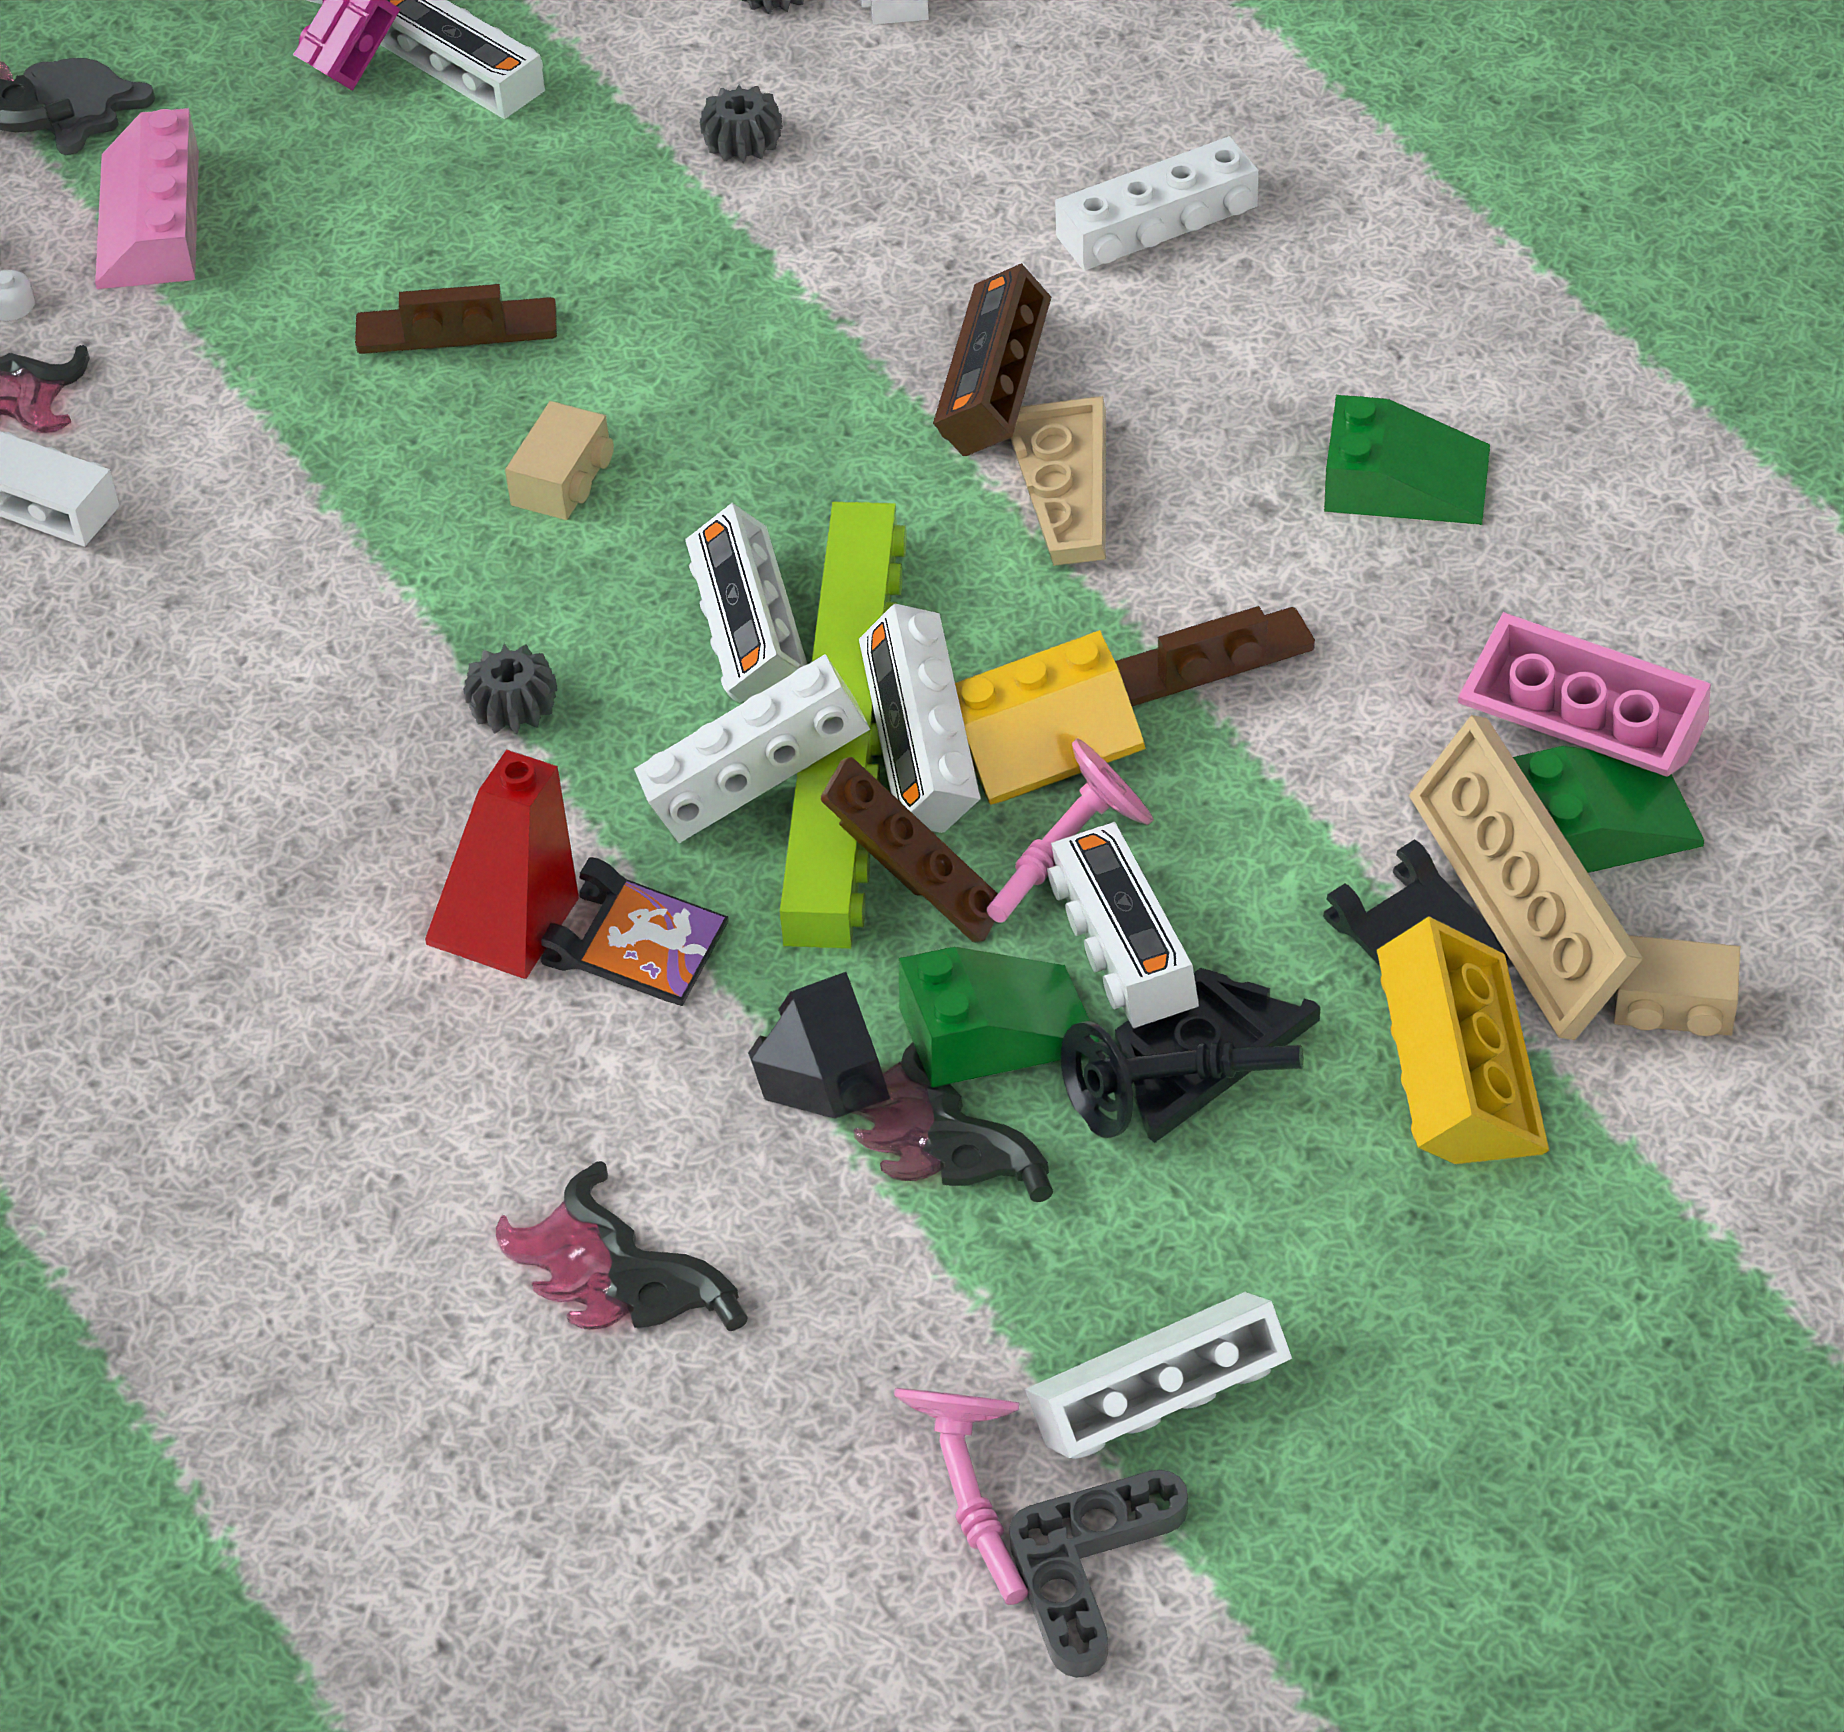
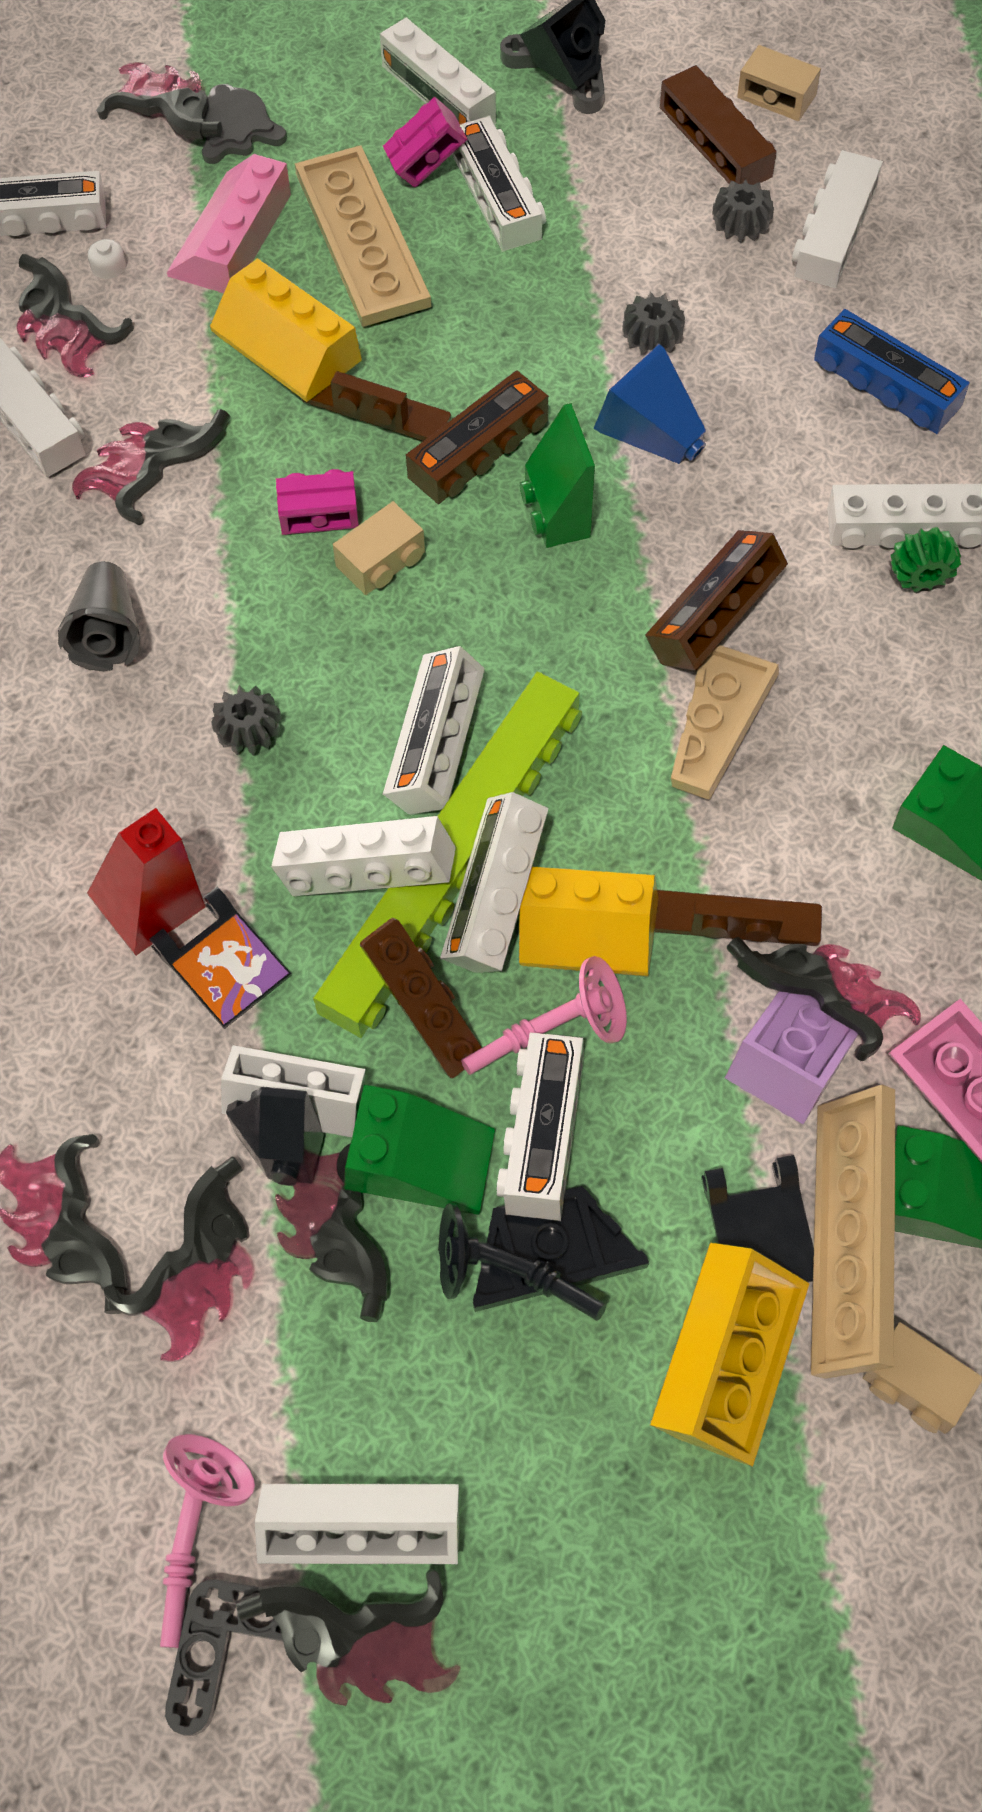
camera: 25 degrees right, 15 degrees up
none -> dark grey cone [58,561,140,672]
none -> piece [72,409,230,525]
none -> piece [104,1156,252,1362]
none -> yellow slope [210,258,362,402]
none -> white brick [221,1045,365,1137]
none -> piece [235,1569,461,1706]
none -> dark pink brick [276,469,359,535]
none -> tan plate [295,145,431,327]
none -> reddish brown brick [406,370,549,505]
none -> green slope [520,403,595,548]
none -> blue slope [593,344,706,464]
none -> lavender slope [725,991,869,1124]
none -> pearl dark grey piece [727,937,921,1061]
none -> blue brick [814,309,970,434]
none -> green gear [891,527,961,592]

